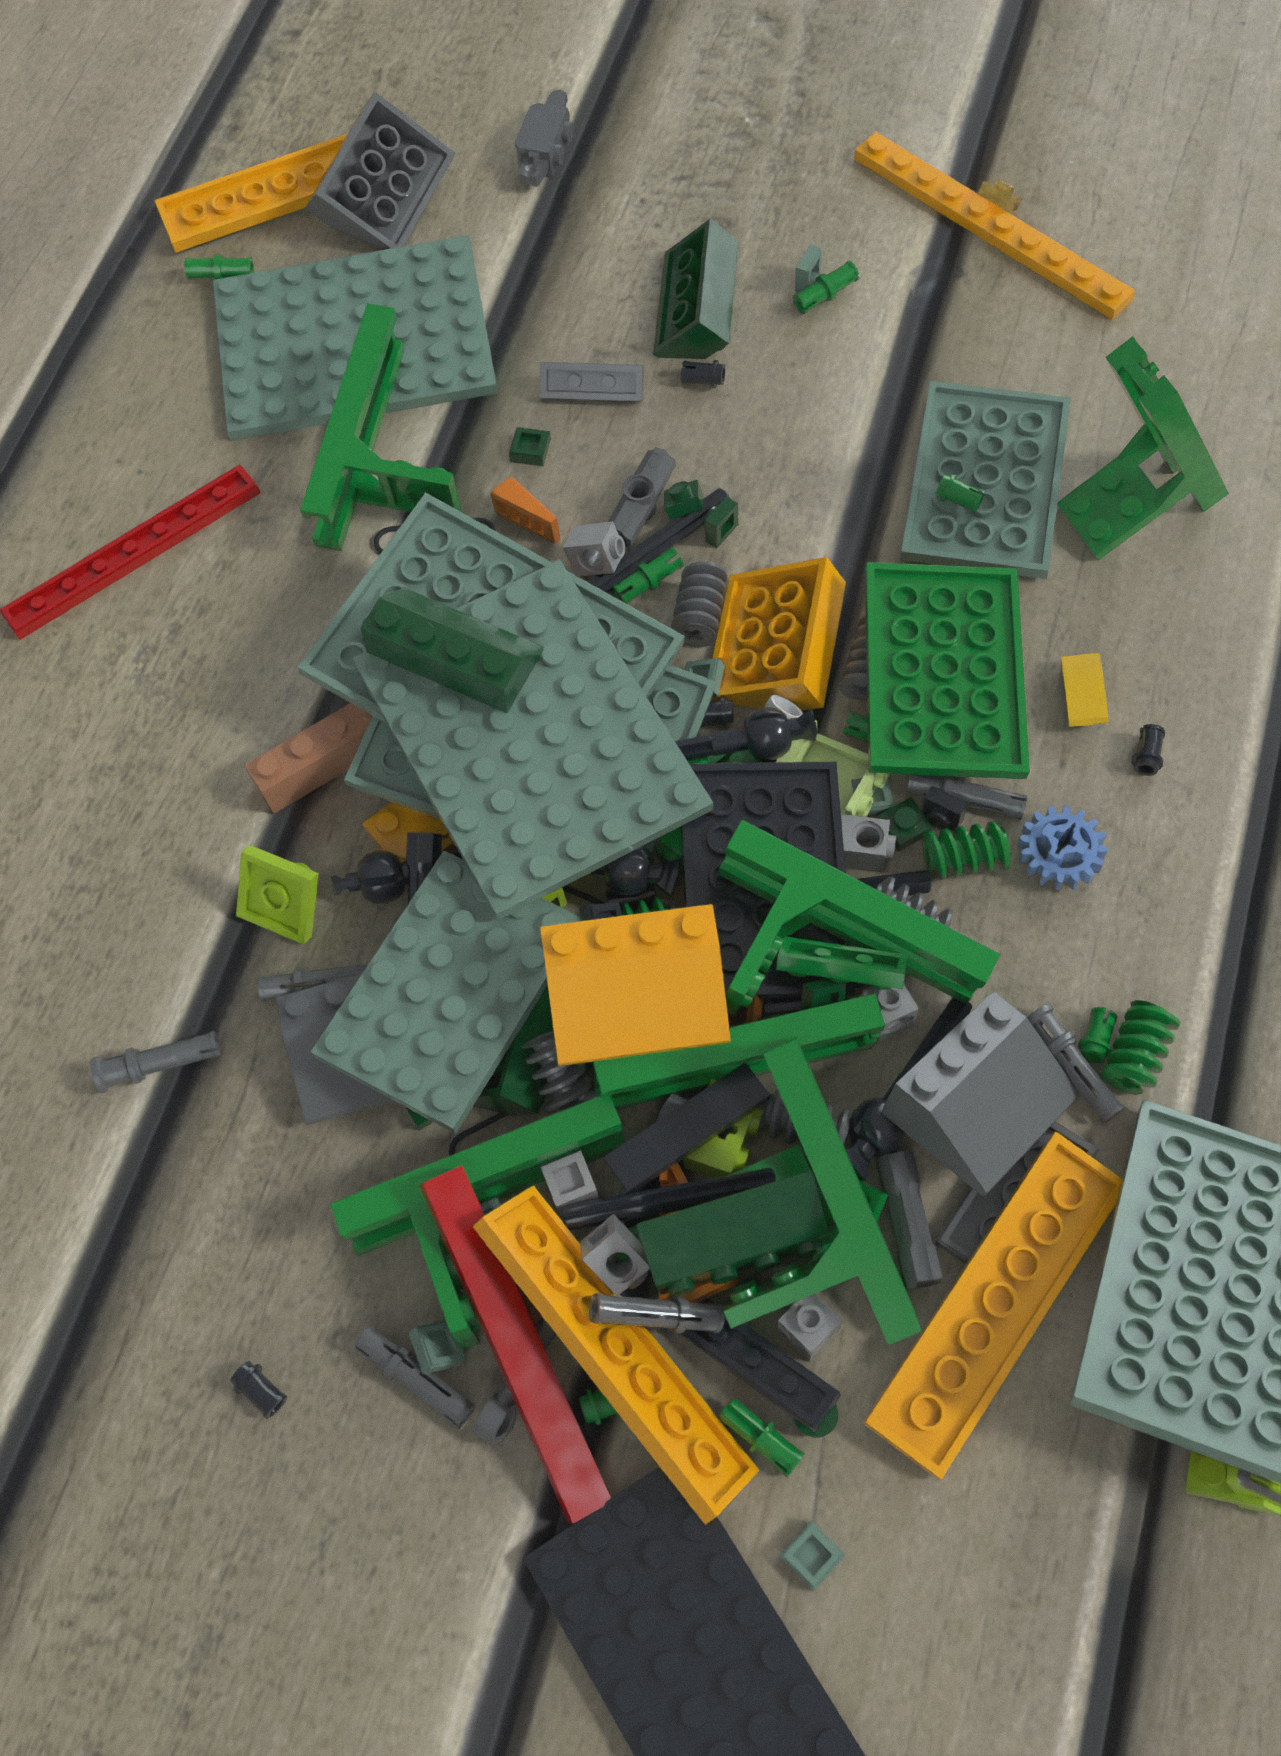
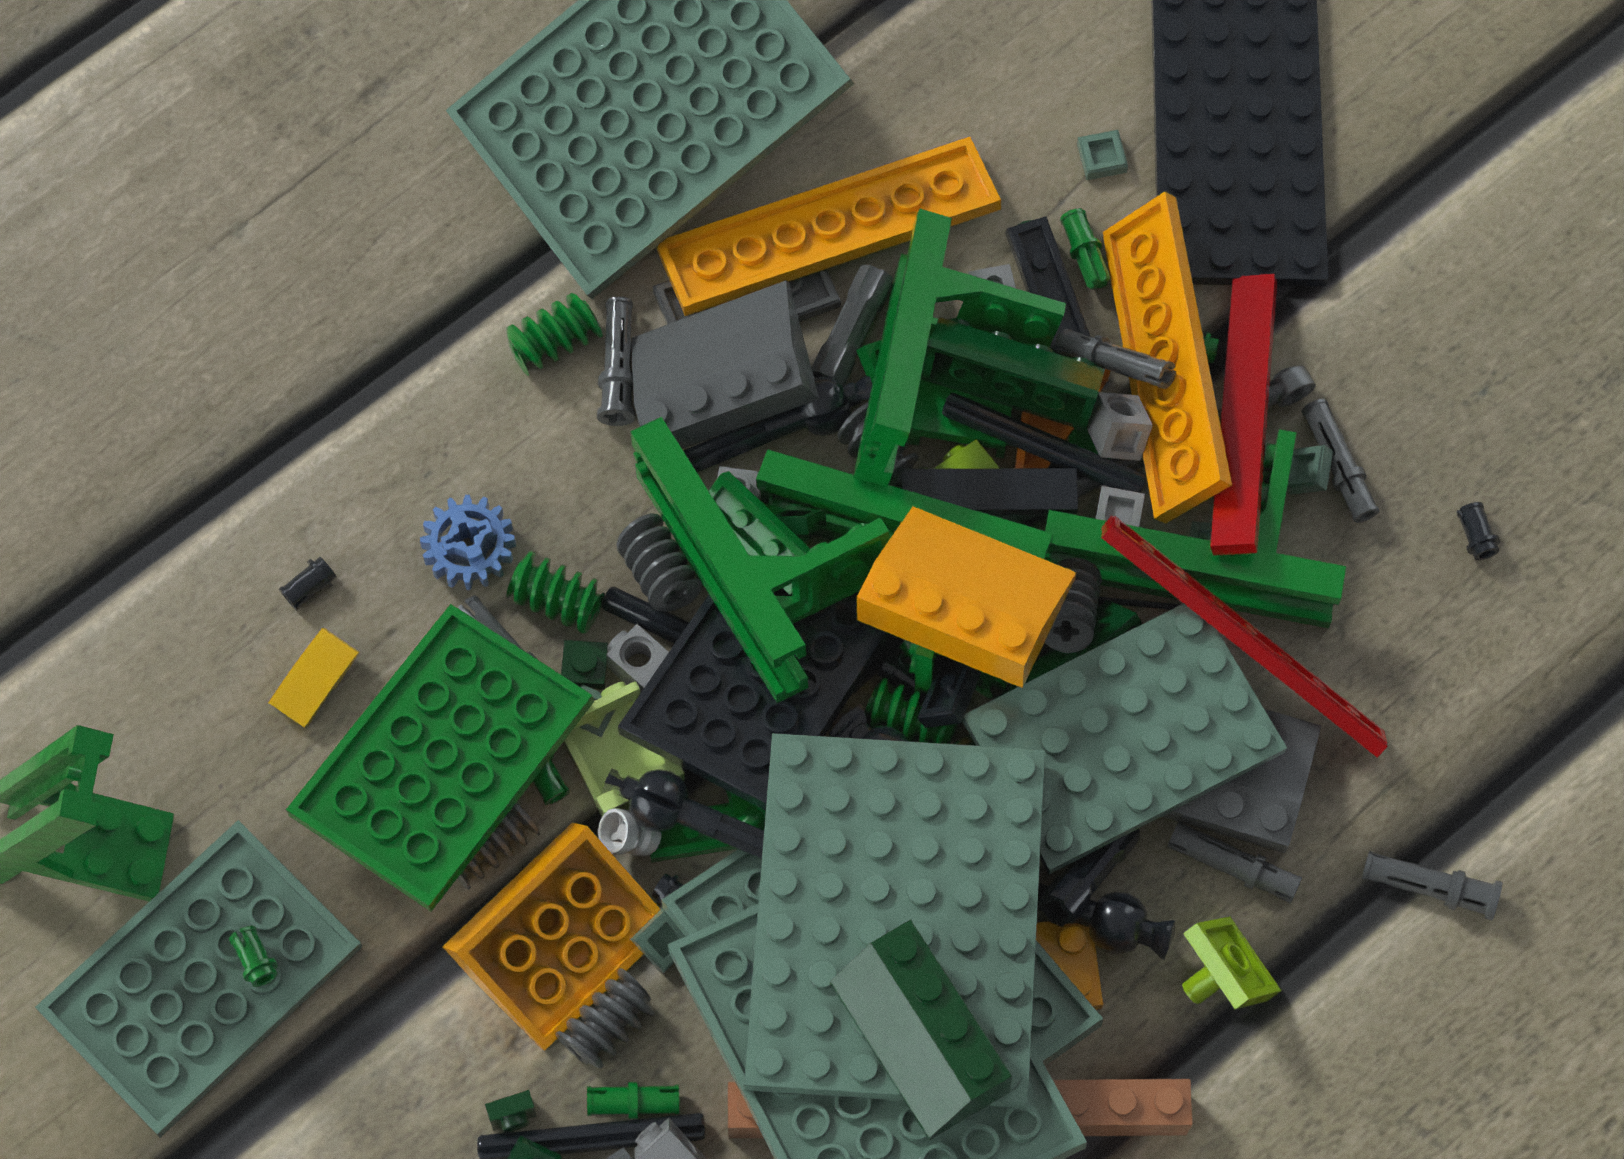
camera: 155 degrees left, 5 degrees up
black plate [922,786,968,831] -> none
green pin [1078,1007,1118,1063] -> none
none -> red tile [1101,515,1388,758]

